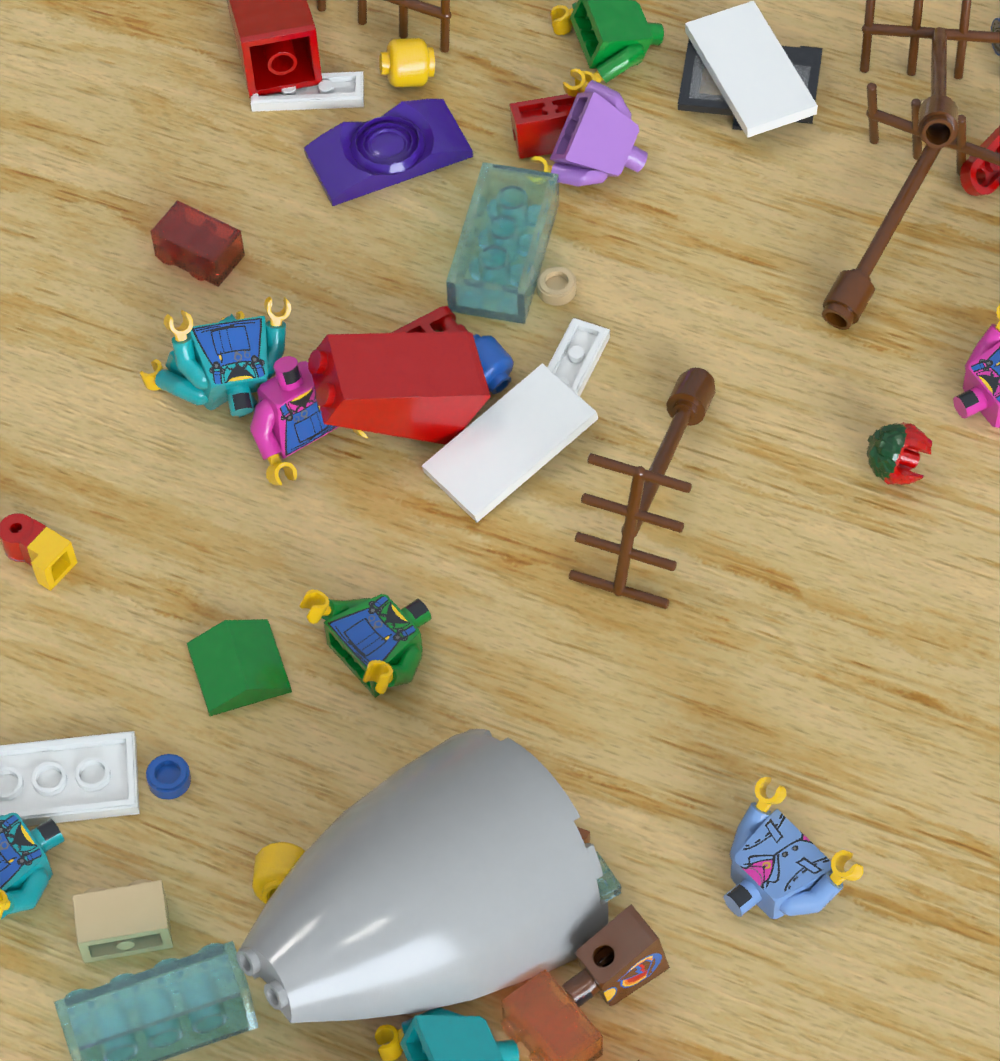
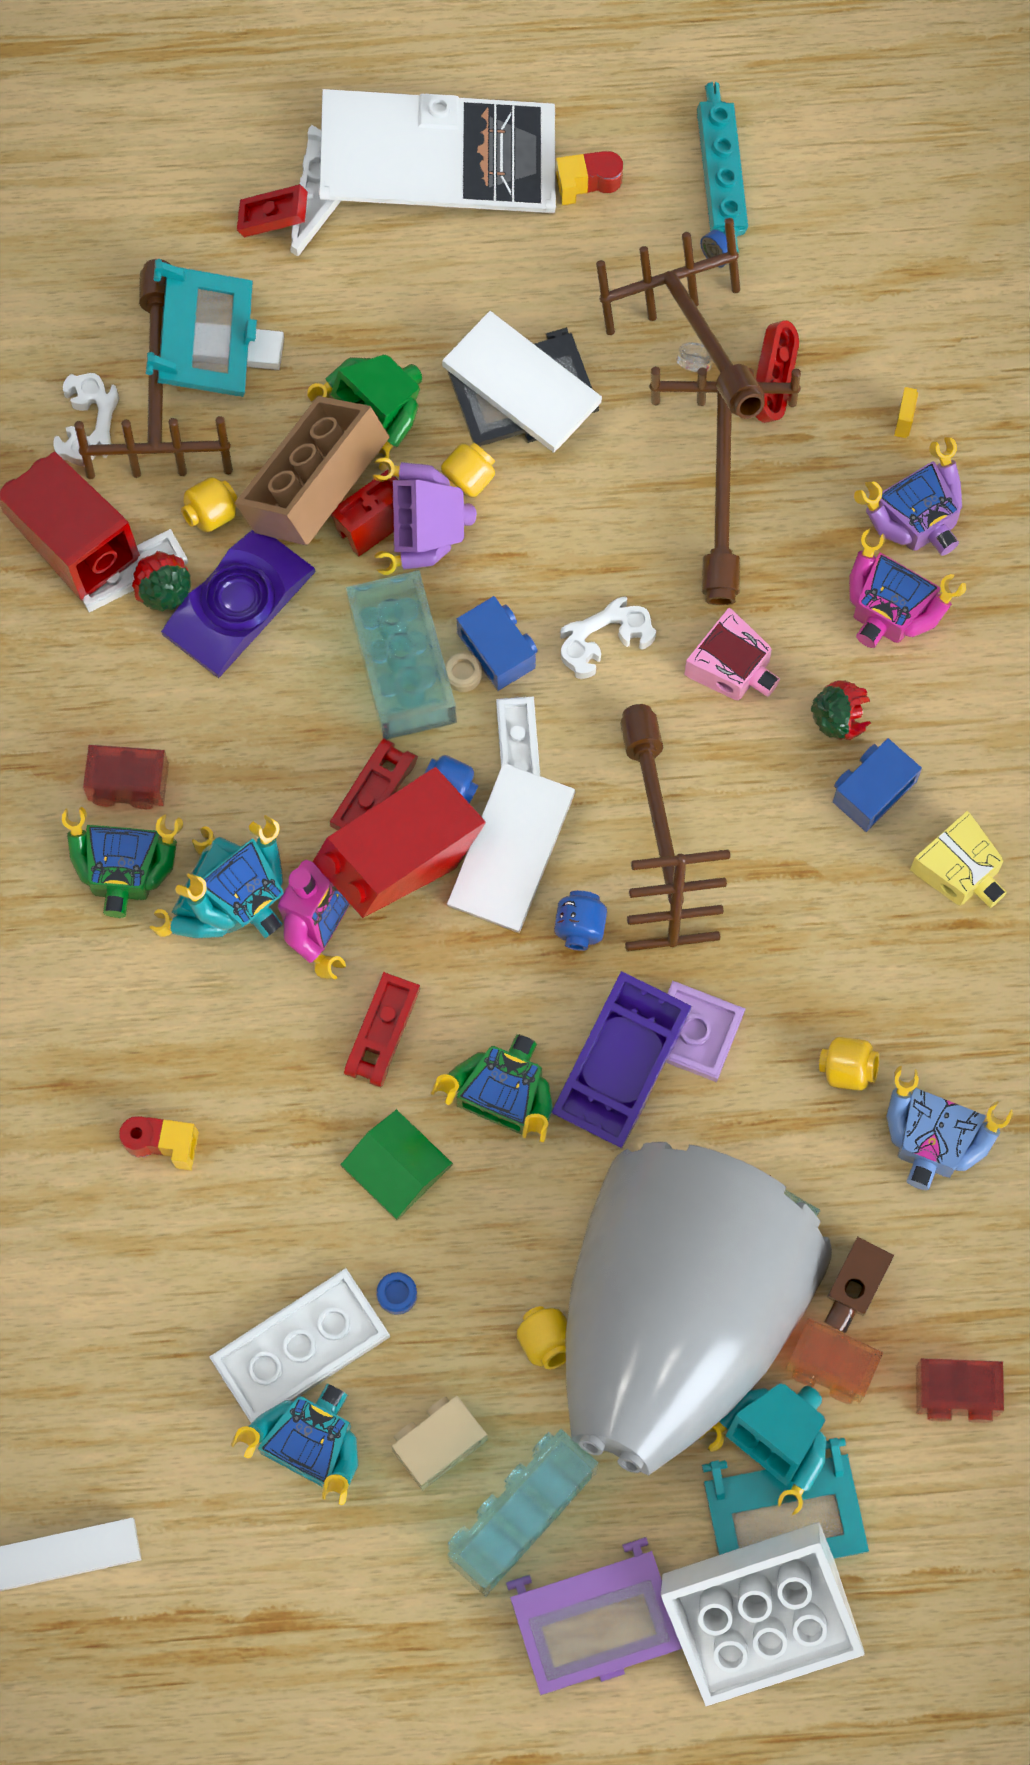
camera: 30 degrees left, 15 degrees up
none -> torso [61,807,183,918]
none -> dark green piece [132,551,191,612]
none -> medium nougat brick [235,396,390,546]
none -> red plate [344,972,420,1088]
none -> yellow head [441,442,495,498]
none -> blue brick [456,596,538,691]
none -> dark purple slope [552,971,692,1148]
none -> blue head [554,890,607,951]
none -> white helmet [560,597,656,679]
none -> lavender tile [666,981,745,1082]
none -> torso [684,608,780,700]
none -> yellow head [819,1037,879,1091]
none -> blue brick [833,738,922,832]
none -> light yellow torso [910,811,1007,908]

